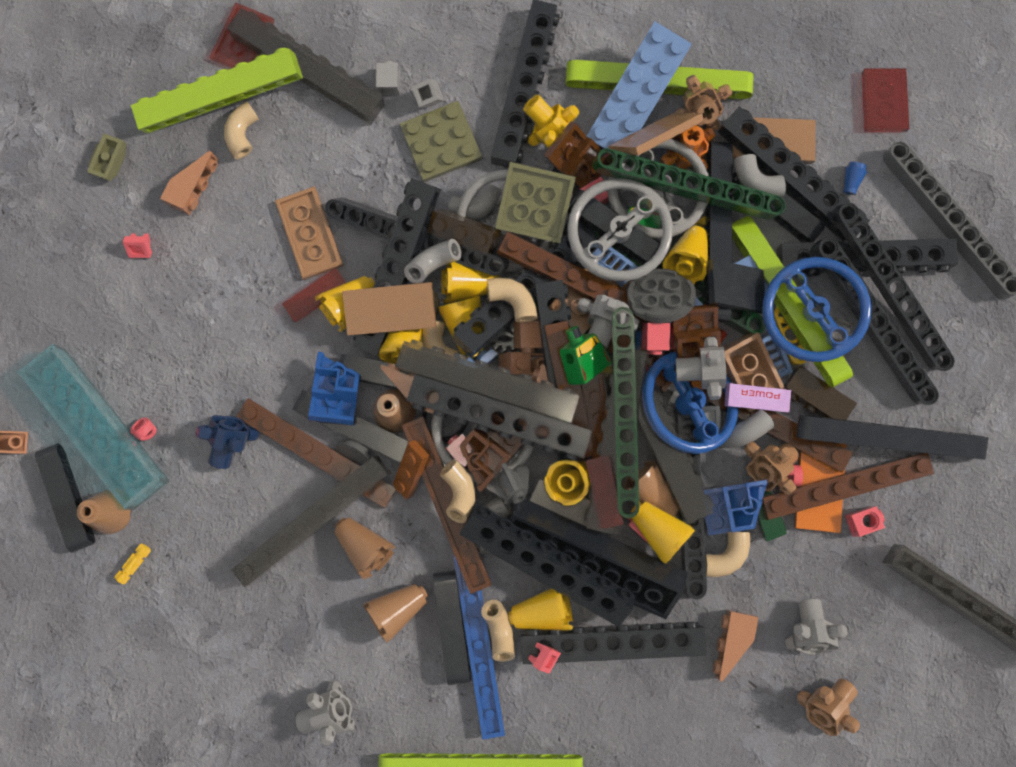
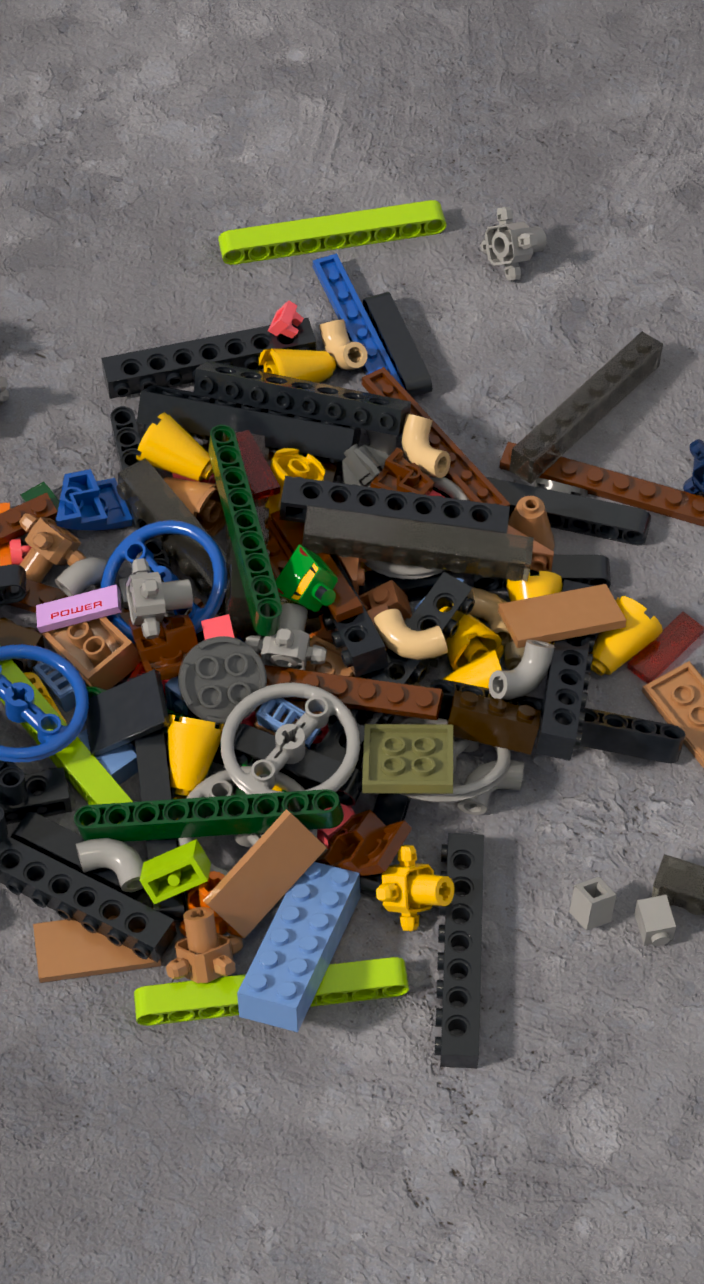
camera: 165 degrees right, 25 degrees down
blue slope [308,351,360,425] -> none
medium nougat cone [334,518,396,580] -> none
medium nougat cone [362,584,428,643] -> none
dark orange plate [393,440,429,500] -> none
olive plate [400,101,482,182] -> none
tan cylinder [705,532,750,577] -> none
nougat slope [713,610,758,681] -> none
none -> lime brick [139,839,211,904]

